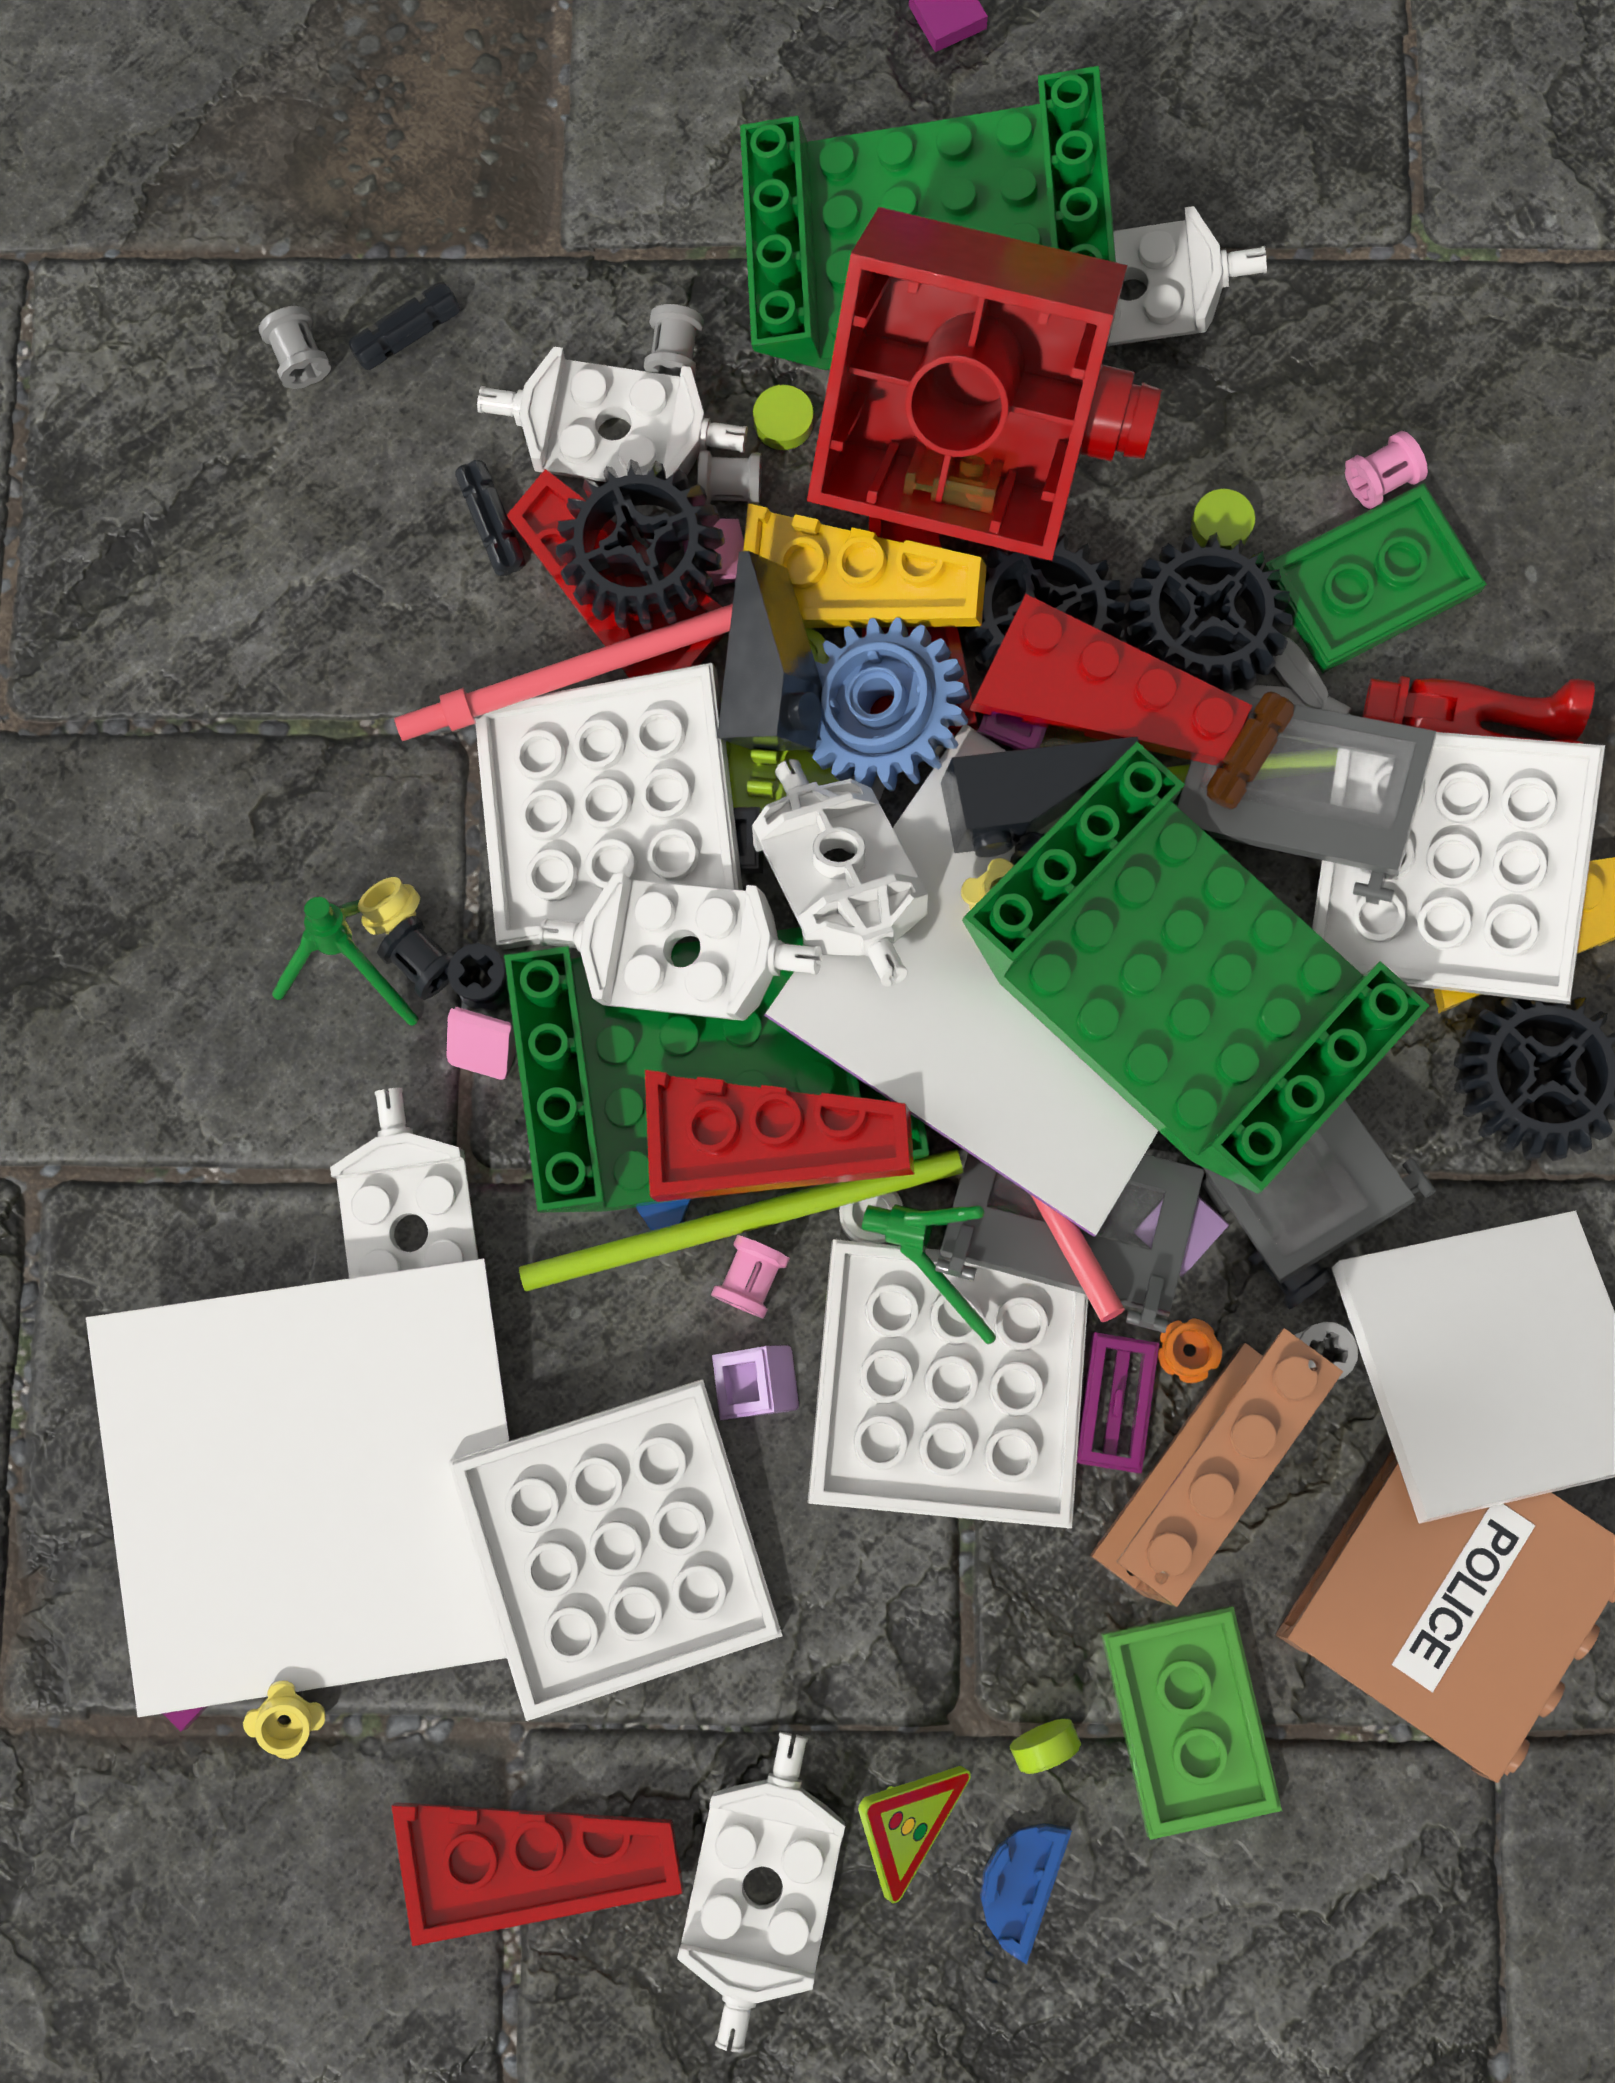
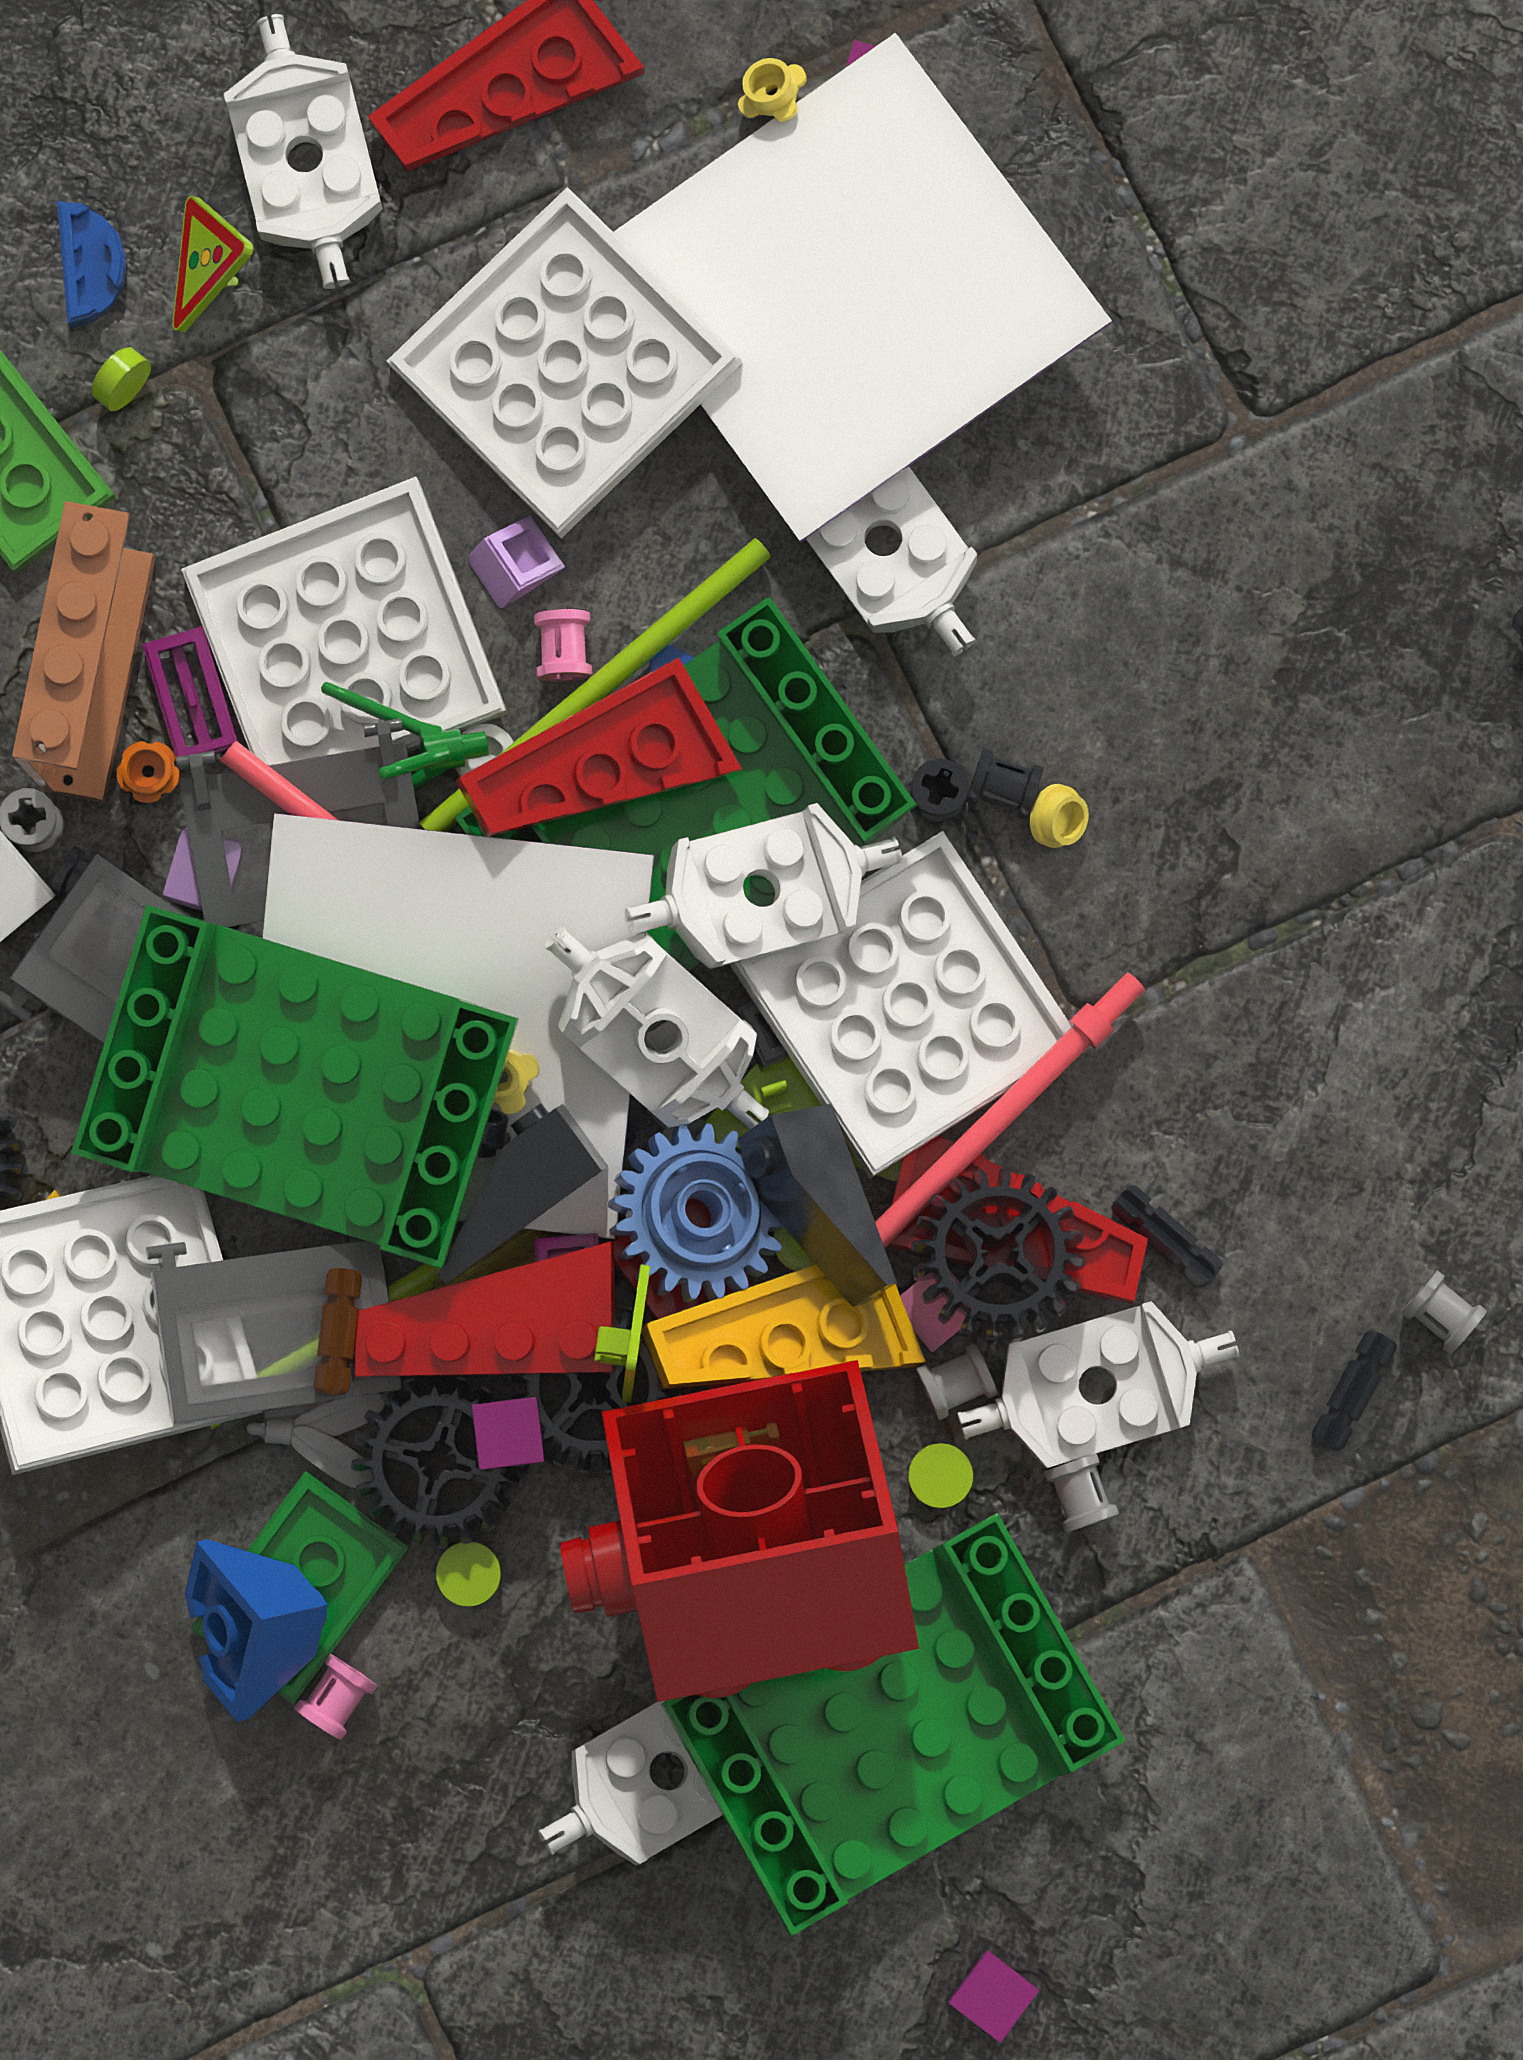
camera: 150 degrees right, 5 degrees up
green plant [272,897,419,1026] -> none
bright pink slope [447,1006,516,1080] -> none
red piece [1362,676,1595,744] -> none
none -> blue slope [185,1539,328,1722]
none -> magenta tile [472,1397,545,1470]
none -> lime piece [594,1264,650,1403]

